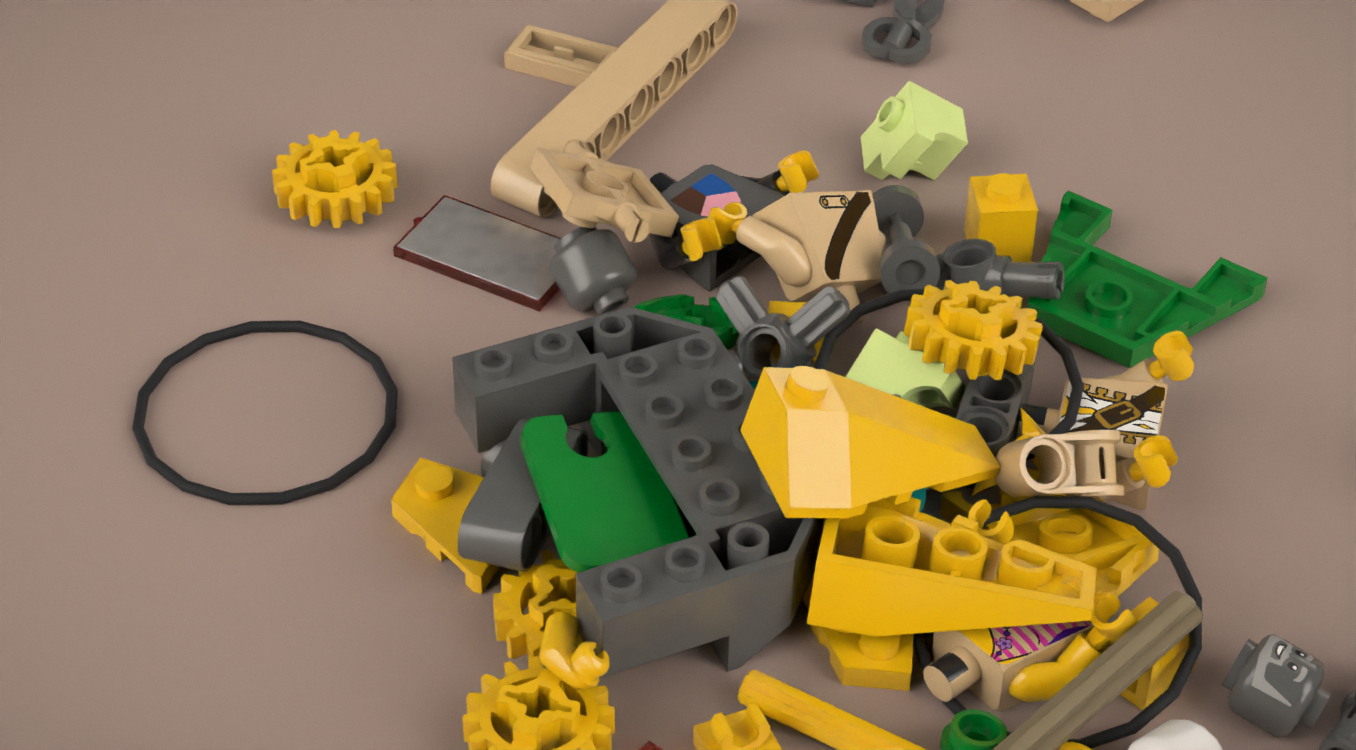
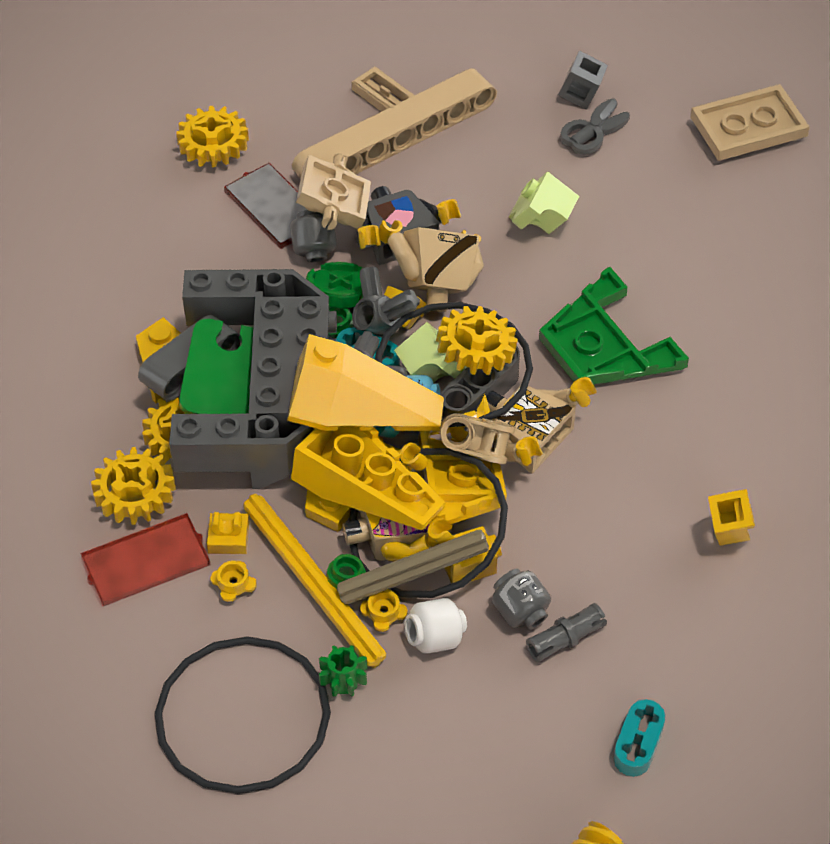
camera: 25 degrees right, 10 degrees up
black piece [132,321,398,505] -> none
yellow arm [539,612,610,690] -> none
dark grey wheel [872,185,940,294] -> none
dark grey pin [884,239,1065,300] -> none
yellow brick [964,173,1038,262] -> none

